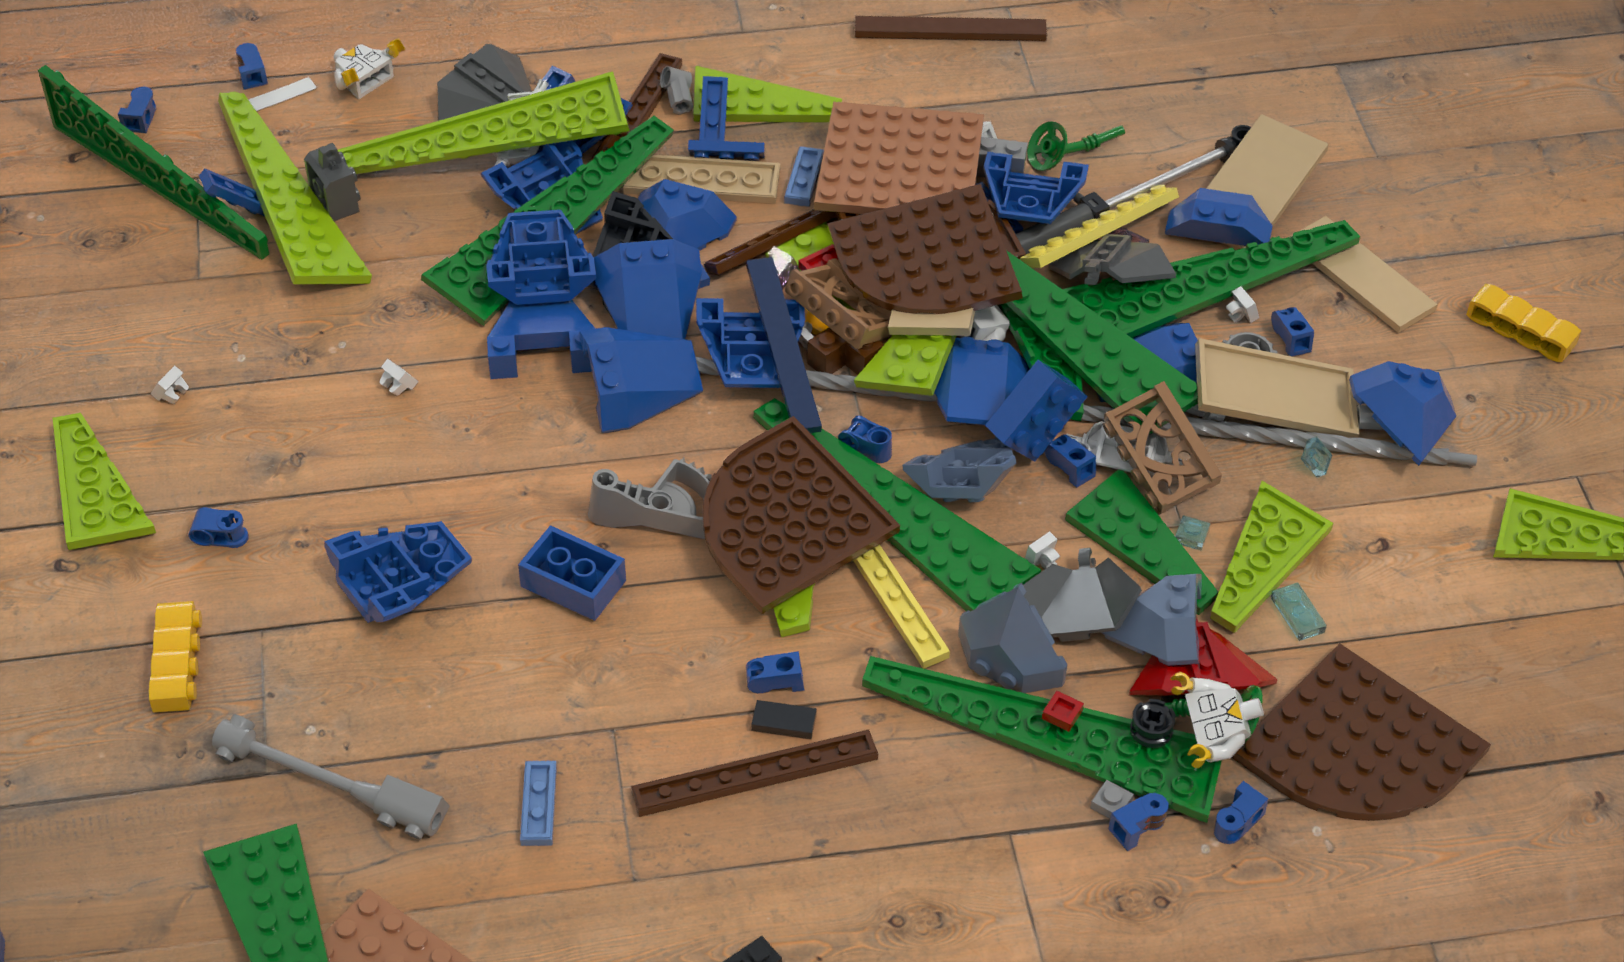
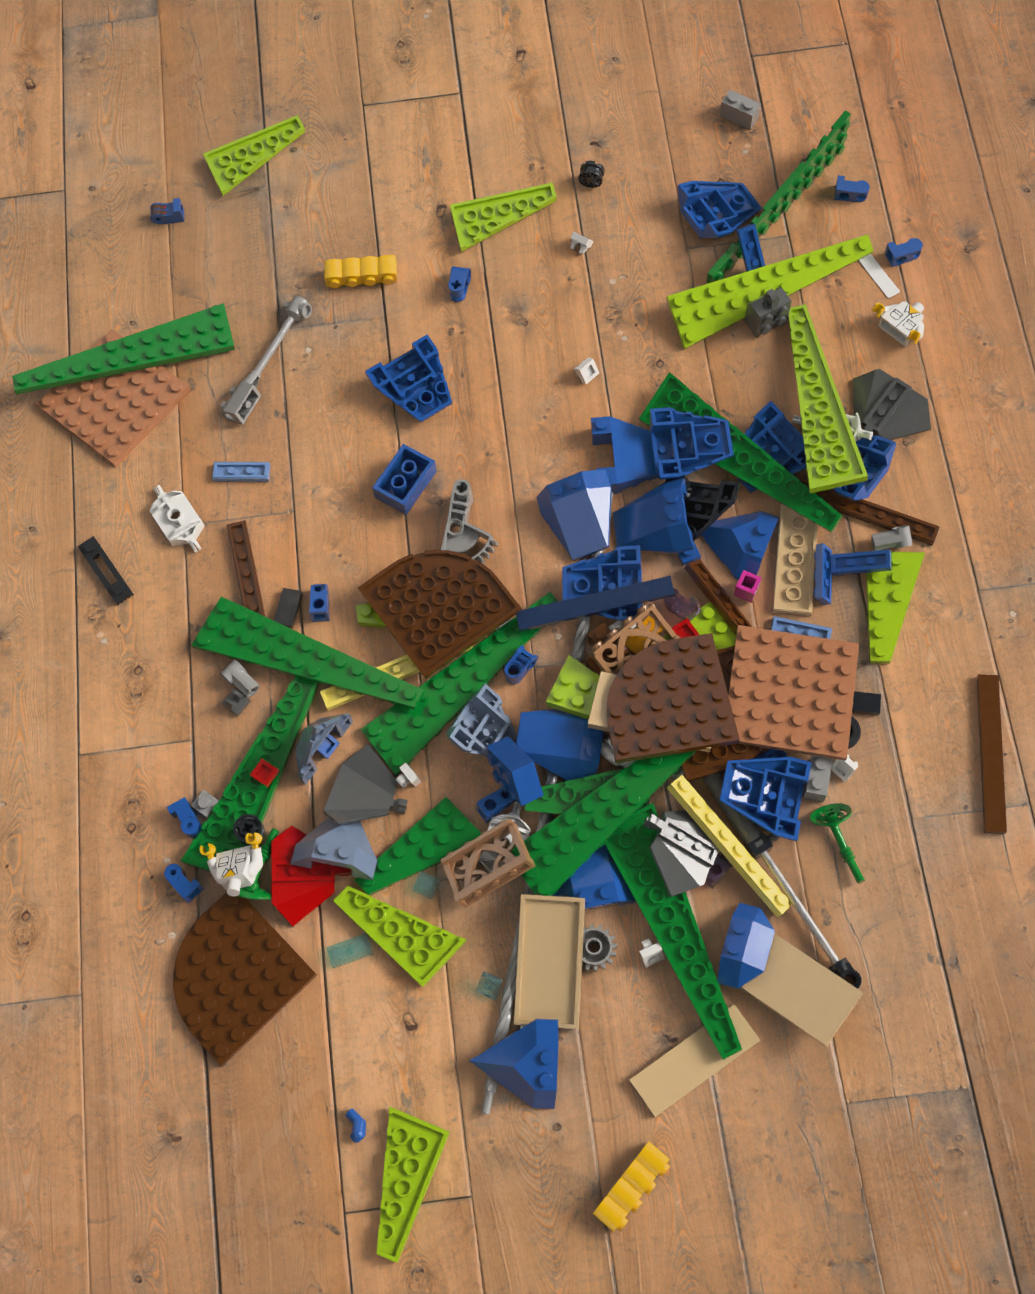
camera: 100 degrees right, 20 degrees up
blue leg [1271,307,1314,356] -> none
none -> white plate [150,485,204,552]
none -> green wing [191,597,425,710]
none -> light grey piece [220,659,260,698]
none -> dark grey tile [222,688,251,716]
none -> blue arm [345,1108,366,1143]
none -> black wheel [578,161,605,188]
none -> blue wedge [677,181,762,238]
none -> dark pink brick [734,570,762,603]

